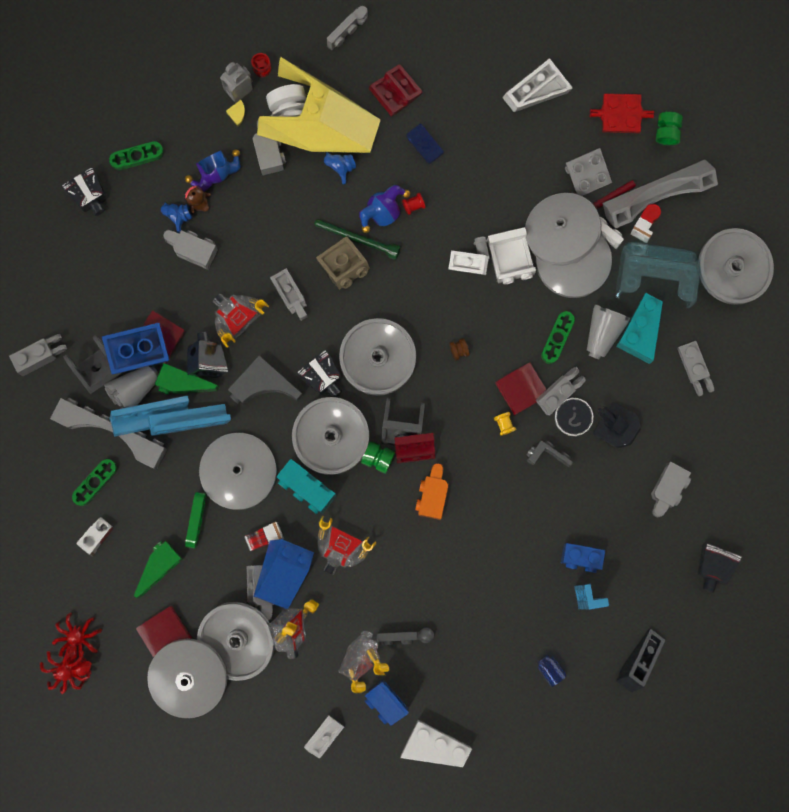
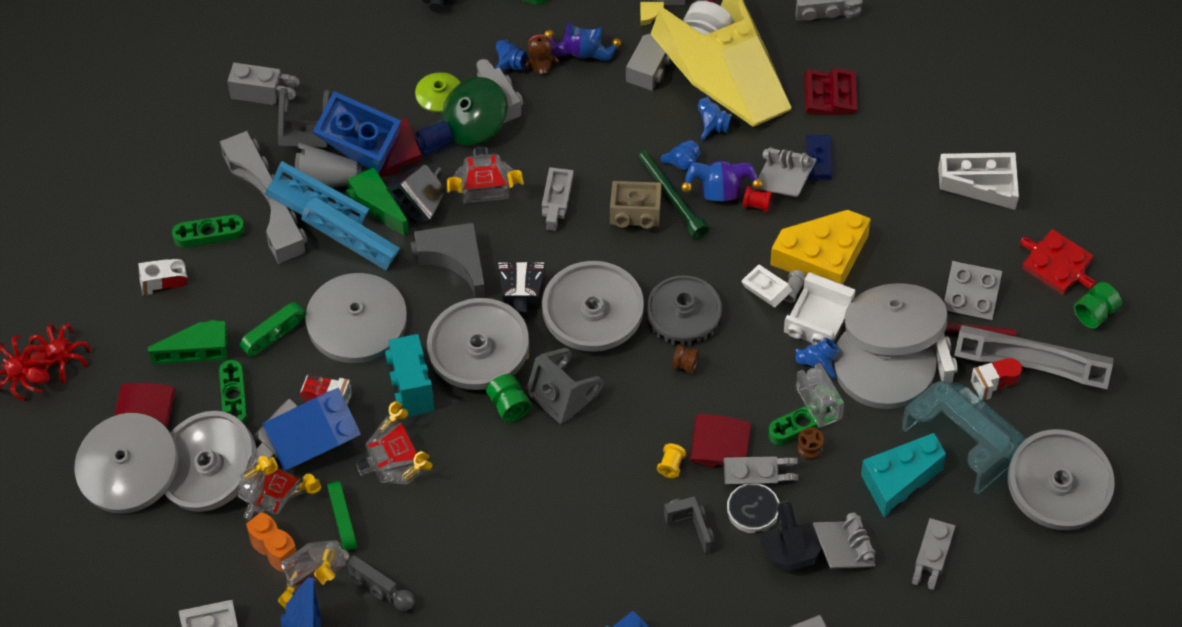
camera: 40 degrees right, 25 degrees down
dark red slope [394,433,435,464] -> none
orange hinge [415,463,448,520] -> none
light grey cone [587,304,630,359] -> none
none -> green beam [219,360,247,425]
none -> orange brick [246,512,298,572]
none -> green beam [327,481,357,552]
none -> lime dish [415,72,461,112]
none -> clear blue brick [415,119,453,154]
none -> dark green dish [441,77,508,146]
none -> dark grey wheel [646,276,722,346]
none -> blue animal [660,140,700,170]
none -> light grey hinge [753,147,816,197]
none -> yellow brick [770,210,871,285]
none -> blue animal [795,337,840,379]
none -> clear brick [796,362,844,428]
none -> reddish brown wheel [797,427,824,460]
none -> light grey hinge [813,513,876,569]

